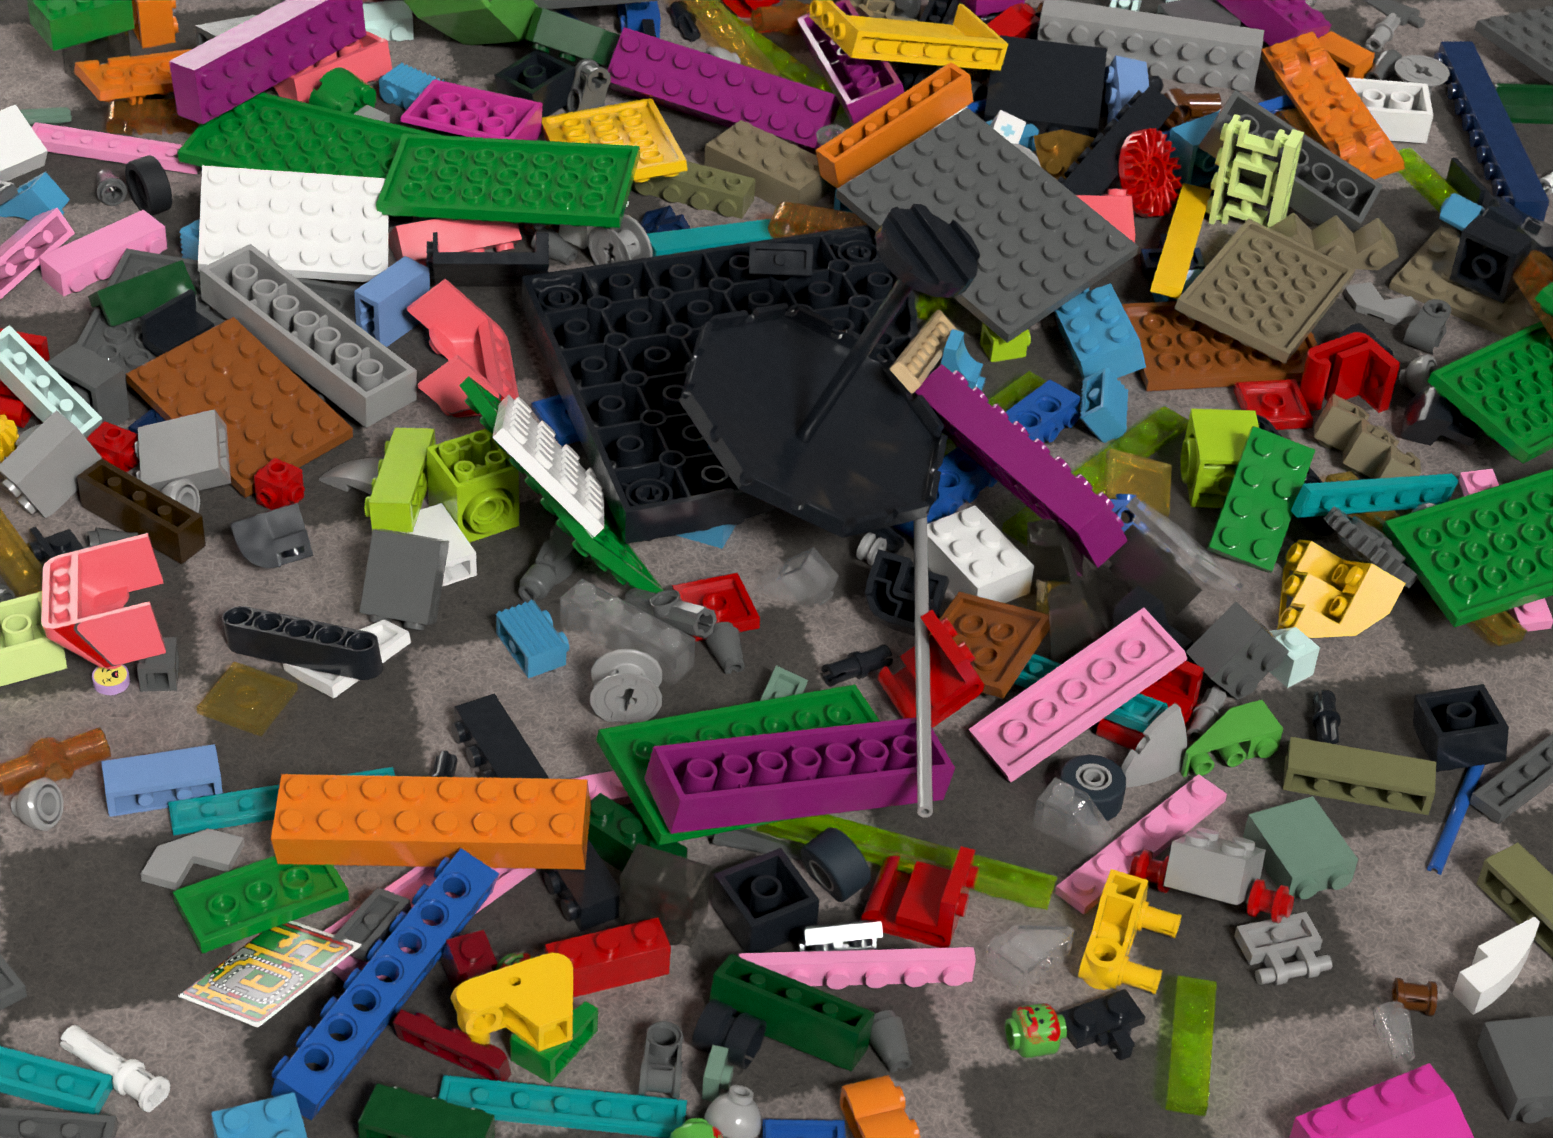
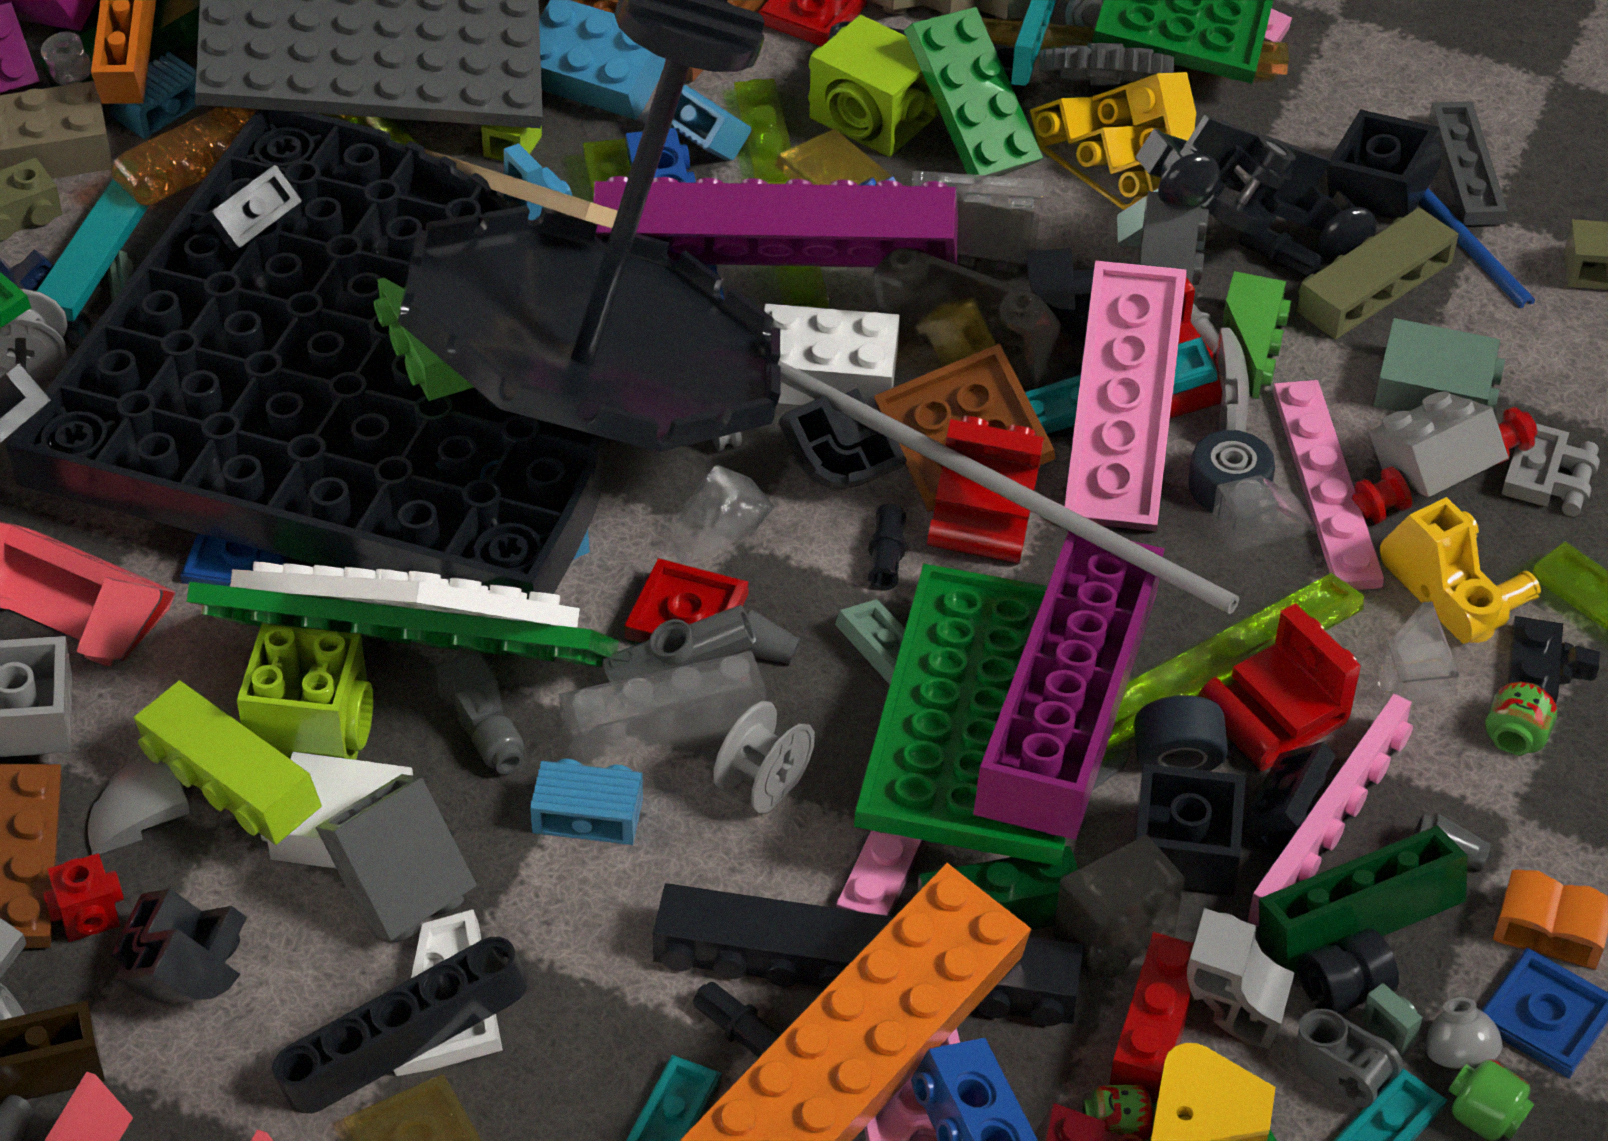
camera: 50 degrees left, 5 degrees up
none -> black piece [1136,114,1377,262]
none -> light grey brick [1187,908,1294,1049]

